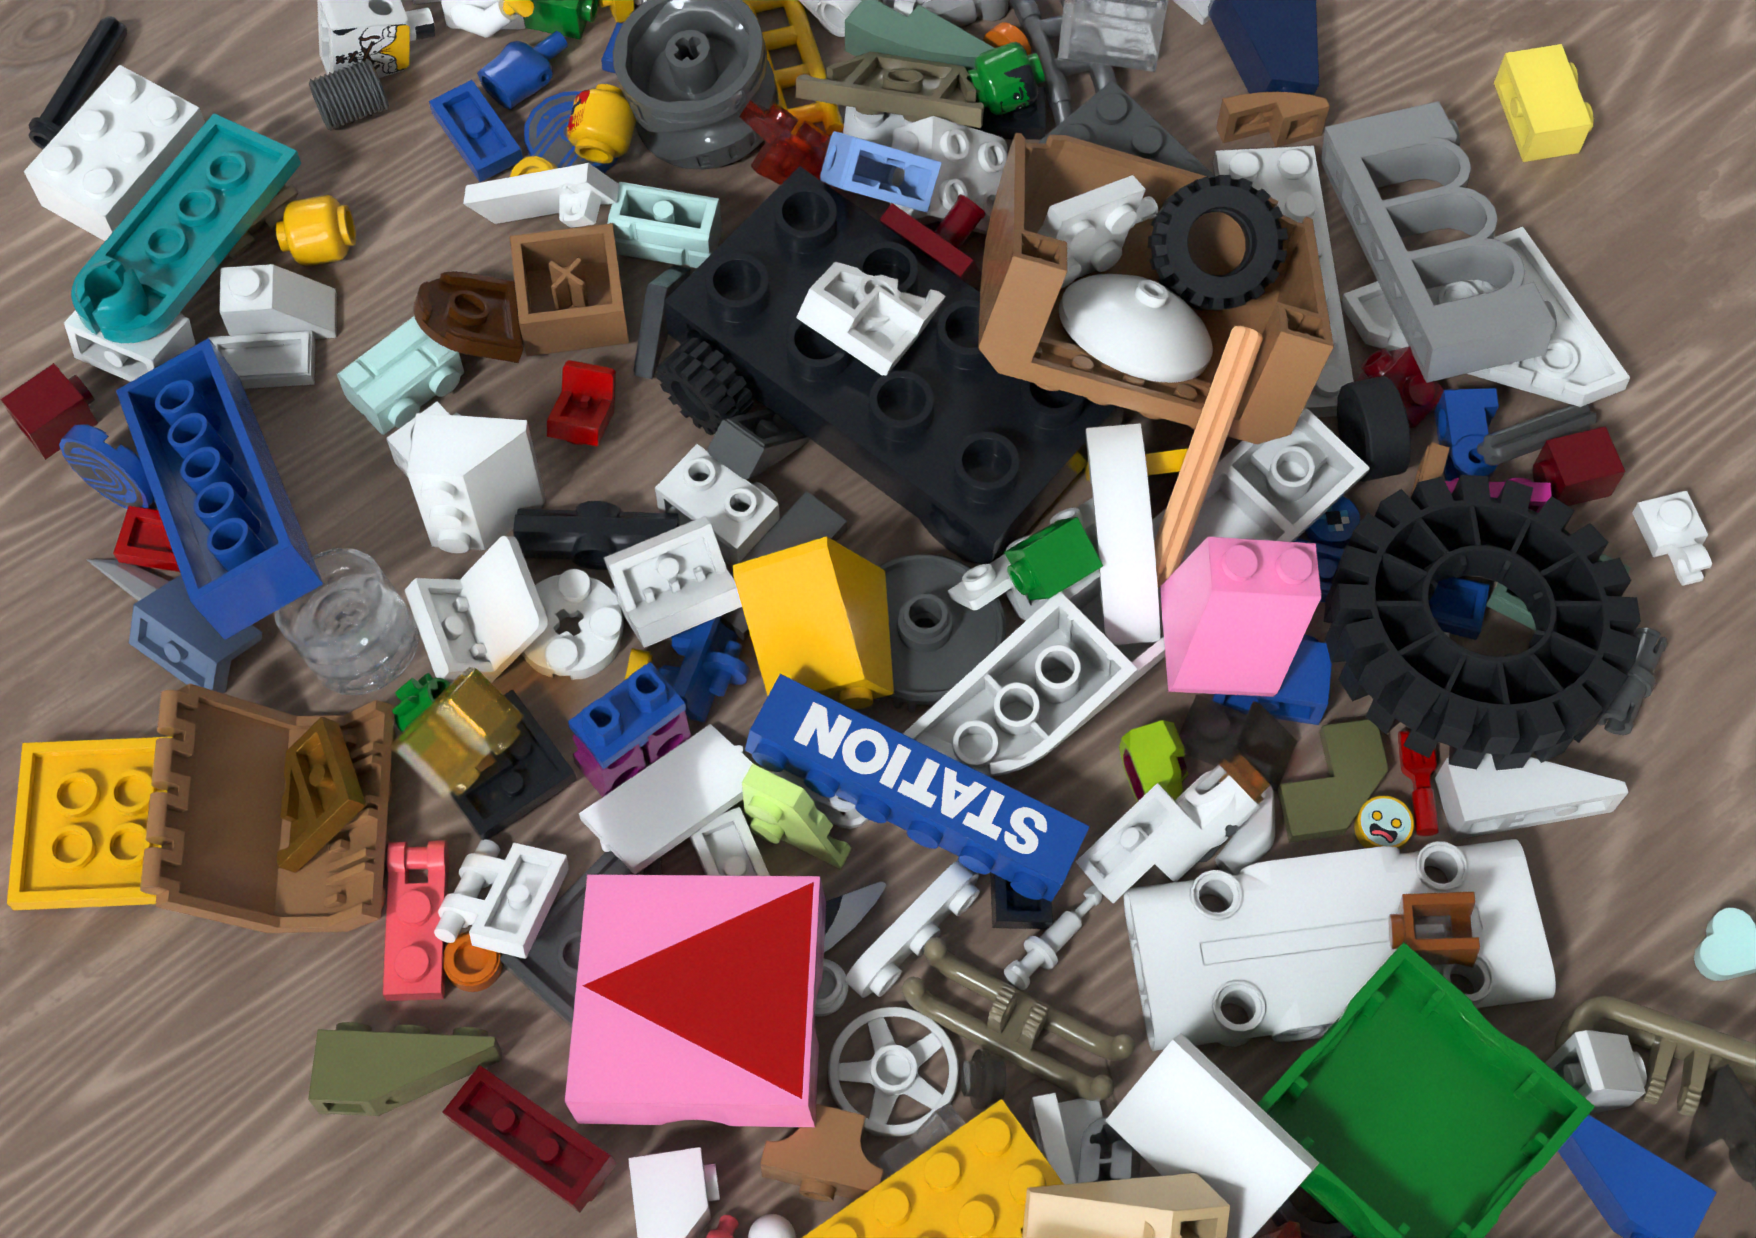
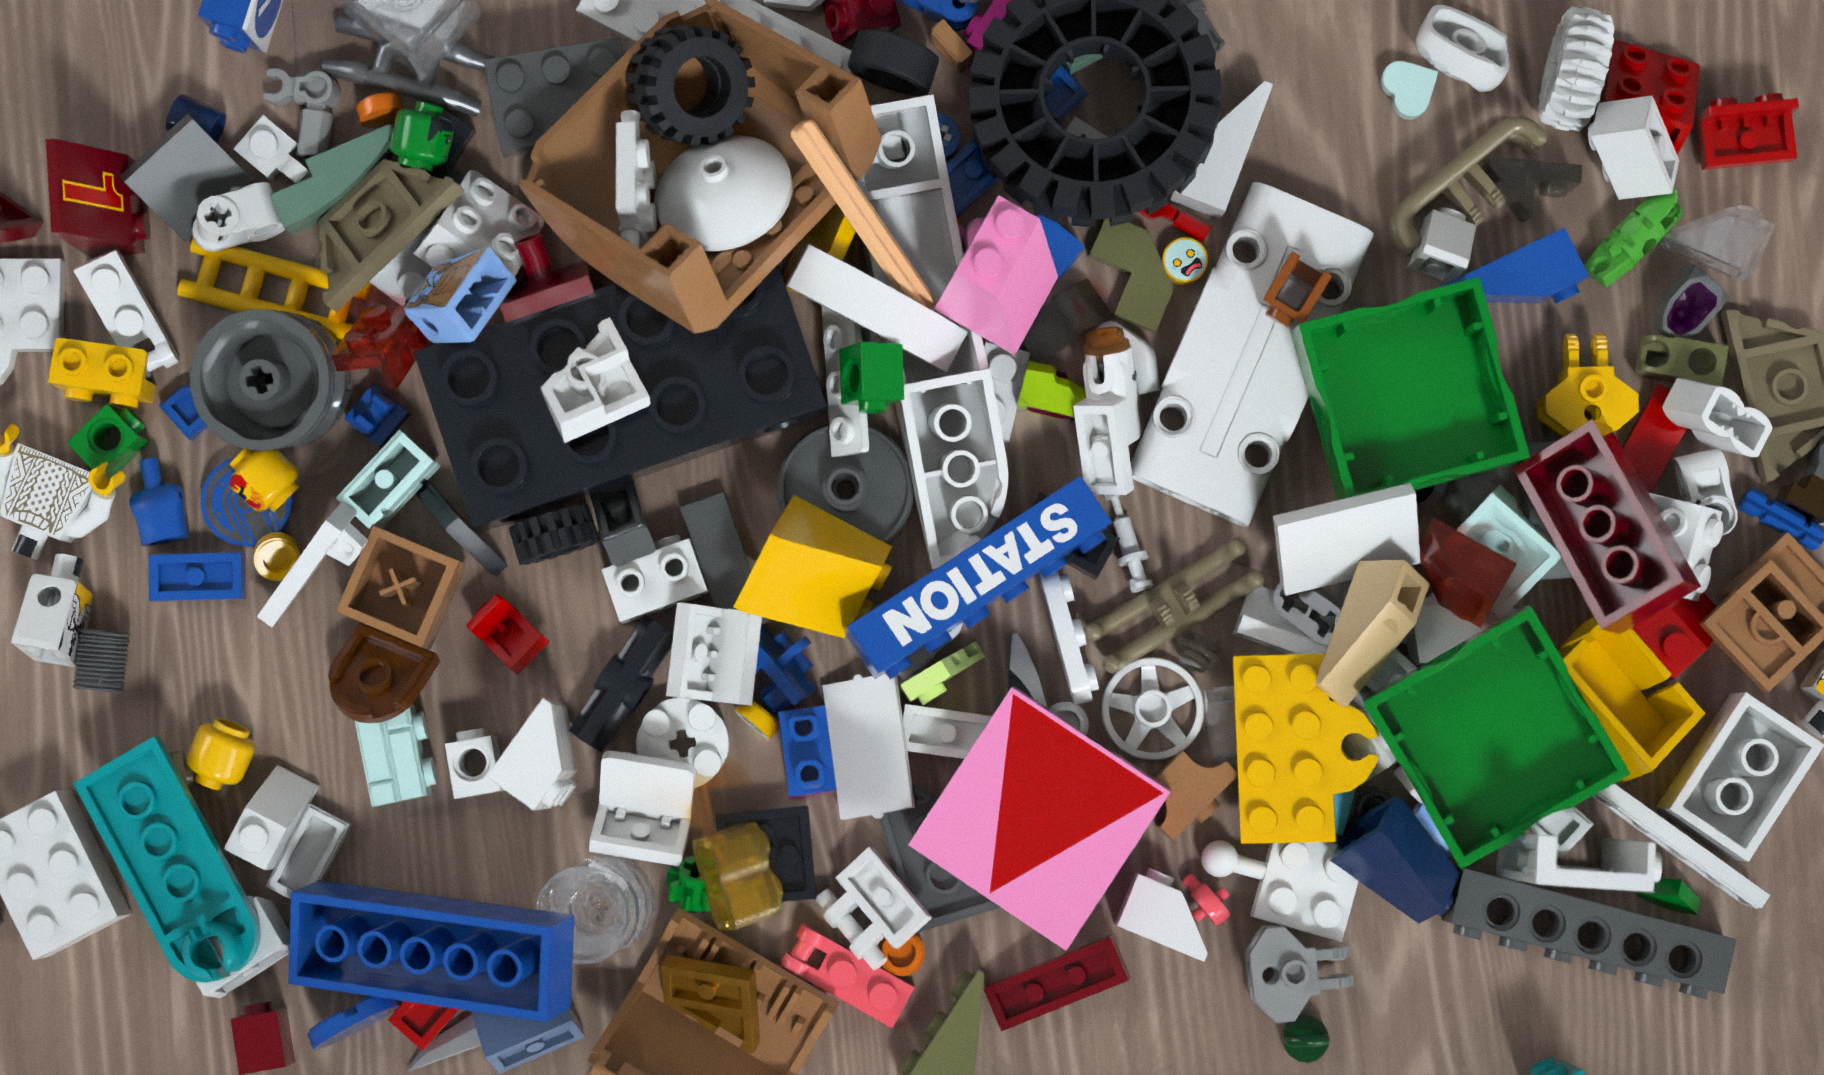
camera: 60 degrees left, 20 degrees up
none -> blue tile [344,383,411,449]
none -> white plate [984,342,1030,443]

